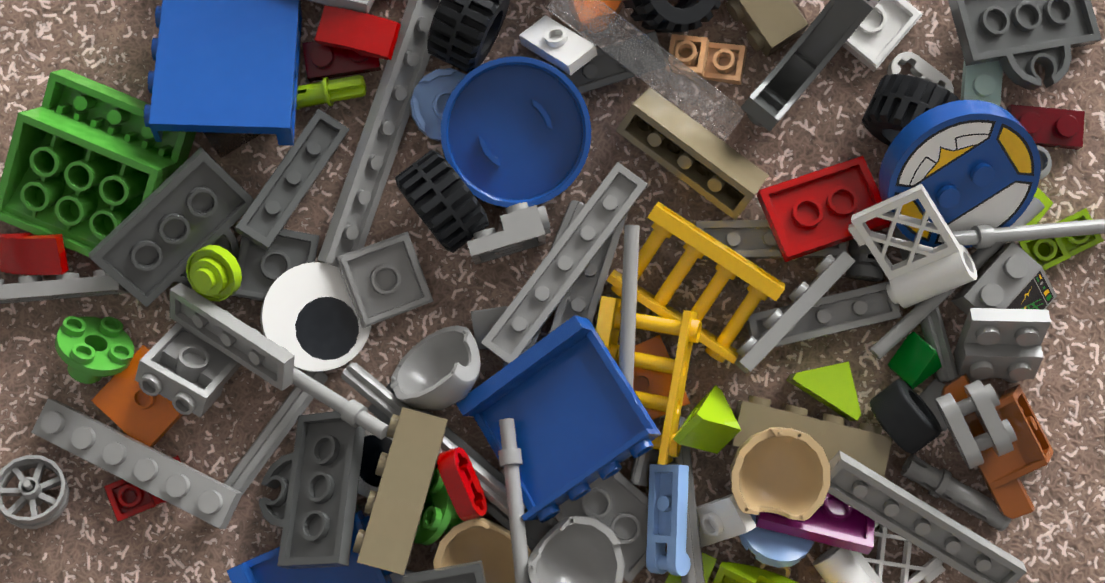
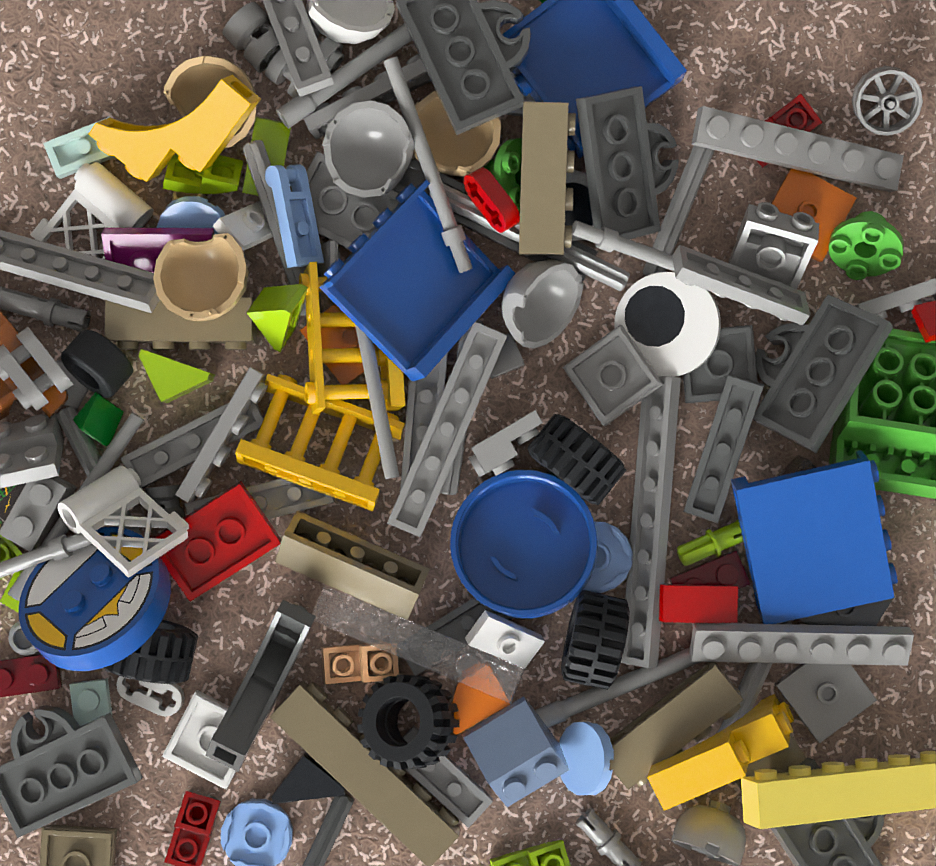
camera: 170 degrees right, 5 degrees up
lime plate [186,245,242,302] -> none

